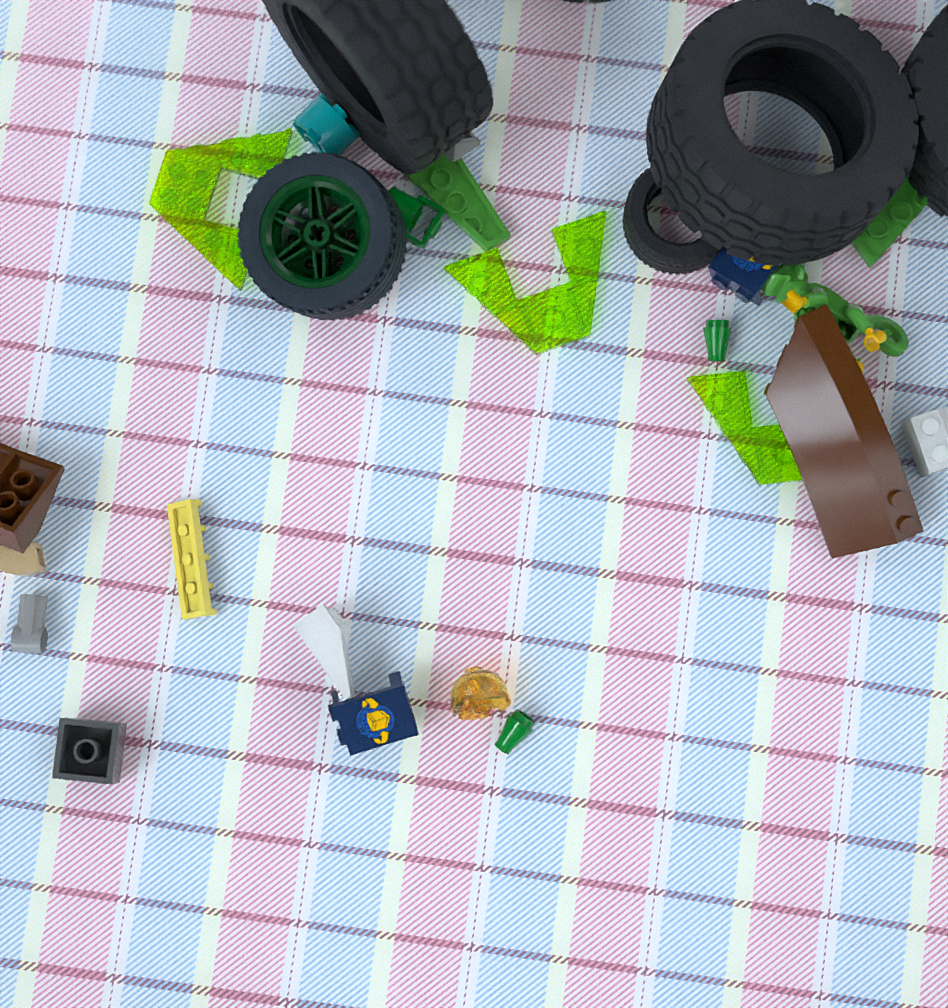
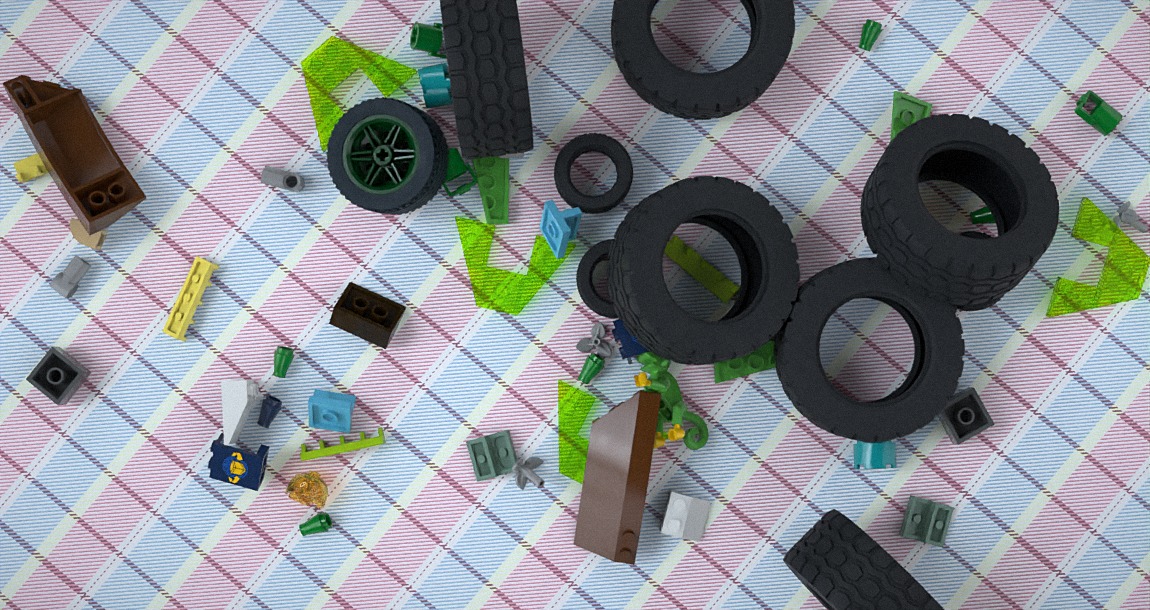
camera: 30 degrees right, 5 degrees up
none -> dark blue cone [257,395,282,428]
none -> light grey piece [261,166,305,192]
none -> green cone [273,346,295,378]
none -> lime hinge [300,427,386,461]
none -> medium azure bracket [308,389,356,434]
none -> dark brown slope [329,282,406,349]
none -> green piece [410,22,447,59]
none -> sand green slope [466,429,518,482]
none -> light grey plant [512,457,545,490]
none -> medium azure bracket [539,200,582,259]
none -> black tyre [554,133,633,214]
none -> light grey plant [576,322,611,357]
none -> lime hinge [664,235,739,304]

